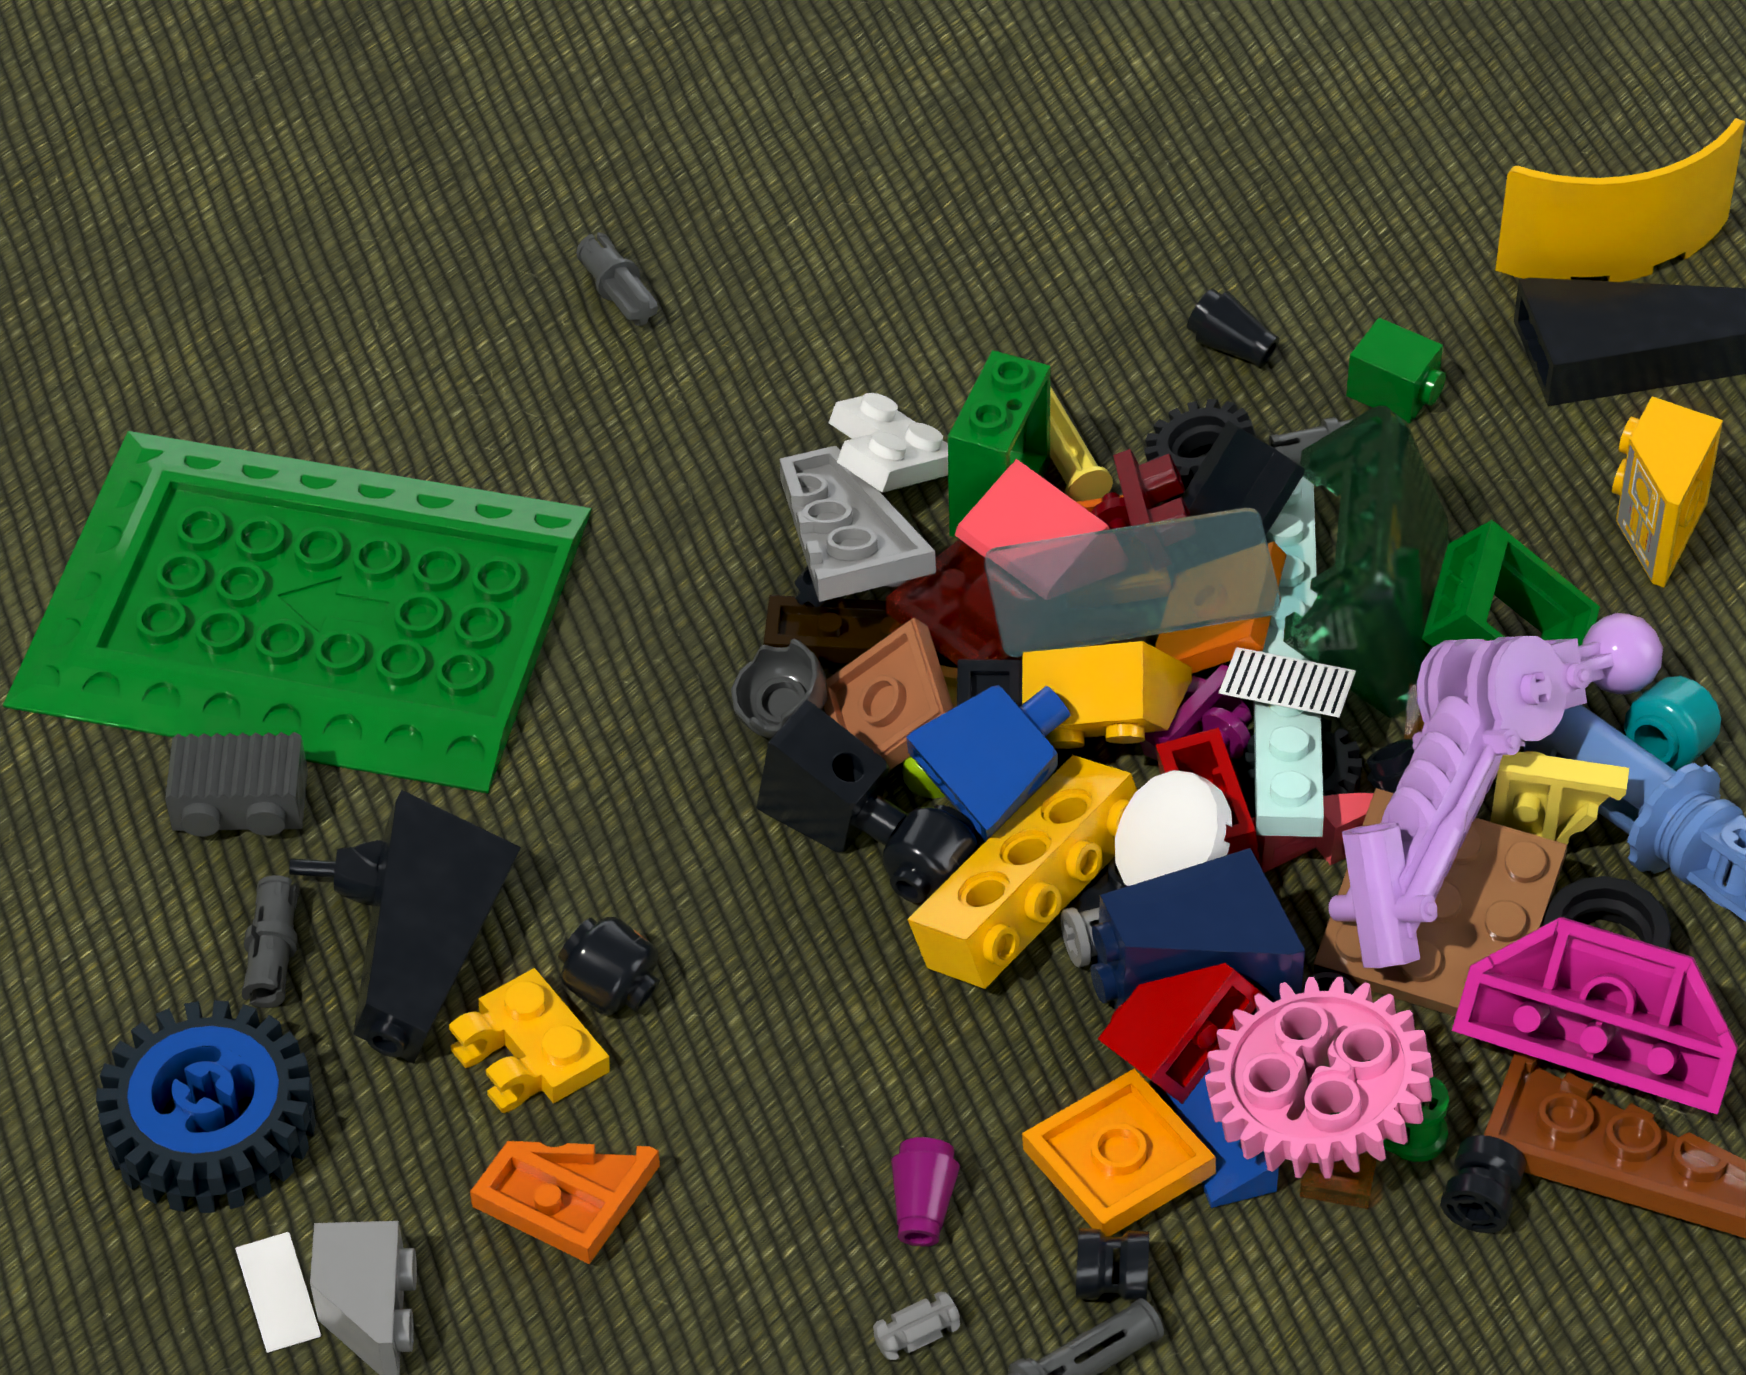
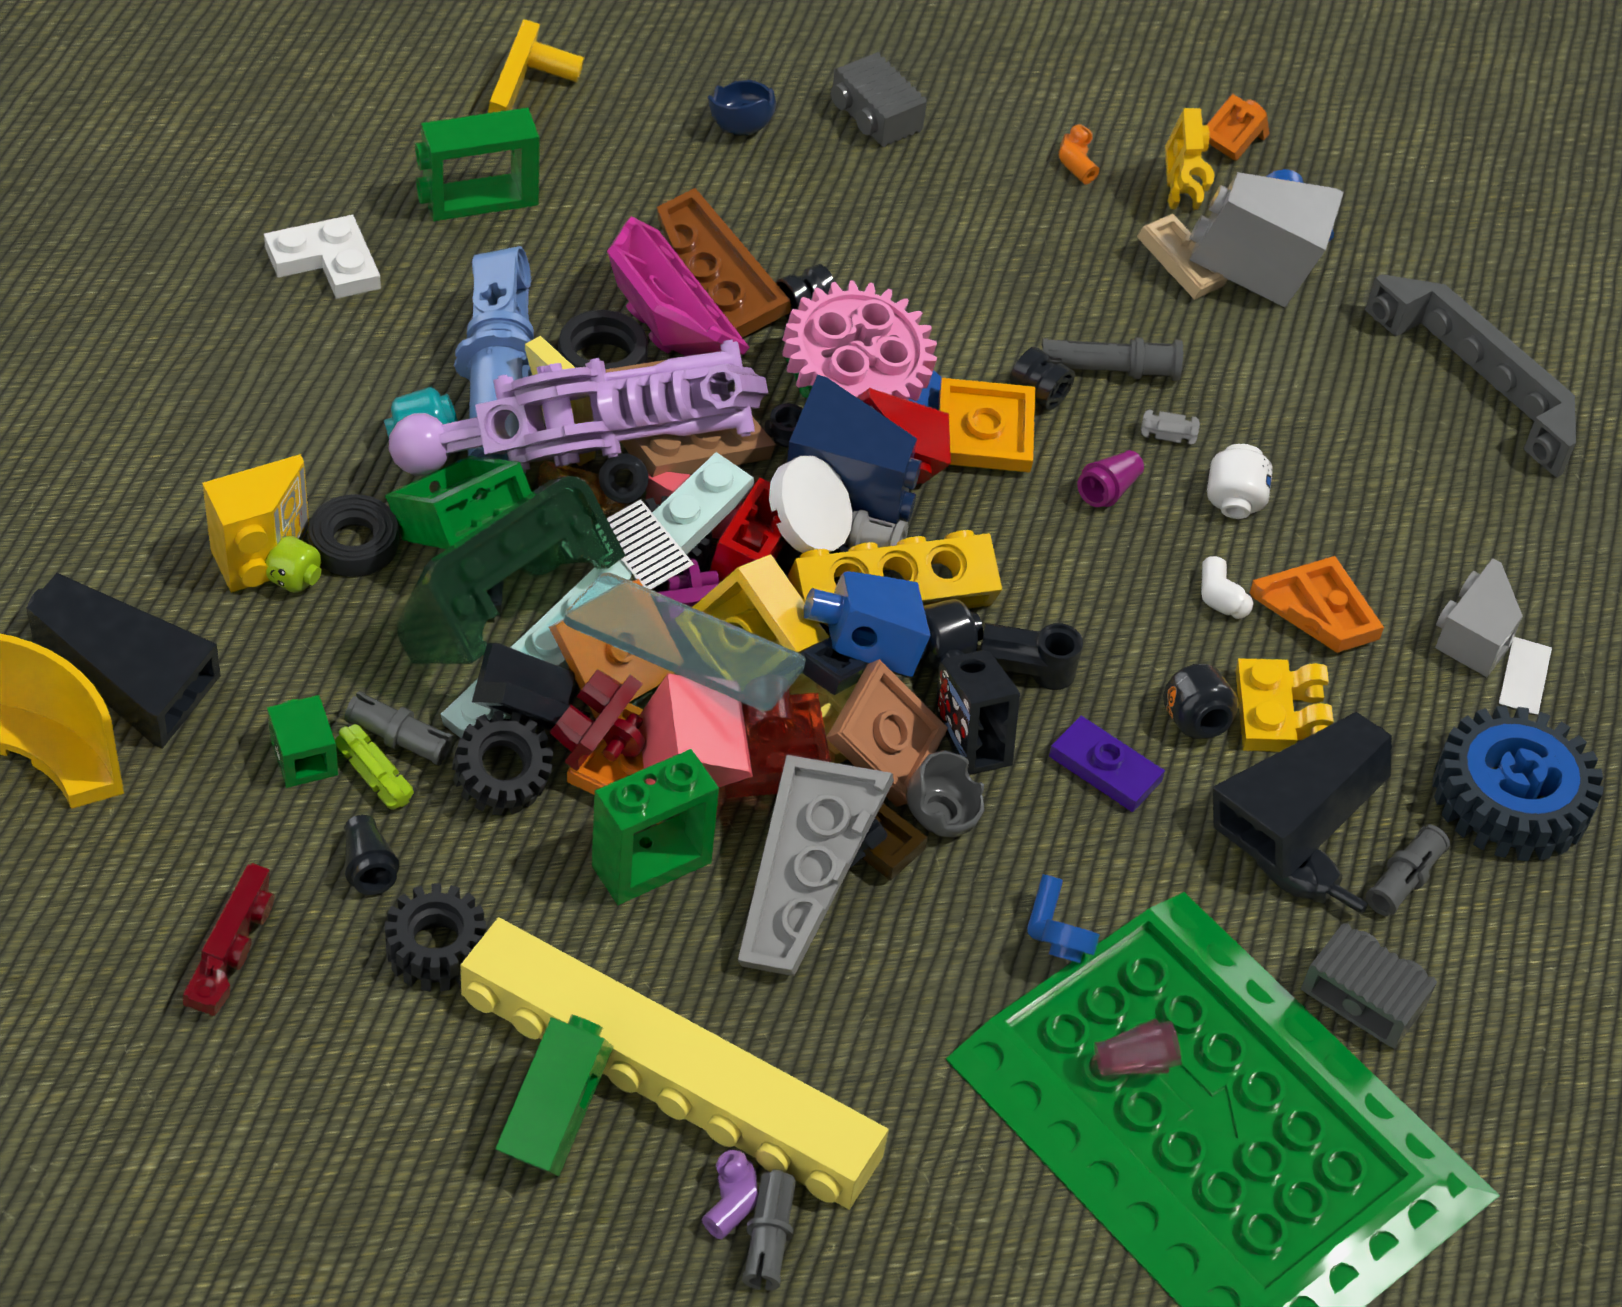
camera: 150 degrees left, 0 degrees up
white plate [829,393,948,493] -> none
light yellow axle [1050,386,1113,502] -> none
none -> dark red hinge [183,863,275,1017]
none -> lime piece [266,536,322,593]
none -> black tyre [308,494,399,577]
none -> lime axle [335,724,414,810]
none -> black tyre [385,883,486,992]
none -> light yellow brick [461,917,889,1210]
none -> green brick [495,1014,614,1176]
none -> medium lavender arm [702,1150,758,1239]
none -> black piece [980,623,1083,690]
none -> blue plate [1027,874,1100,963]
none -> dark purple plate [1049,715,1165,812]
none -> clear pink cone [1094,1018,1181,1076]
none -> white arm [1201,556,1253,619]
none -> white head [1207,444,1272,519]

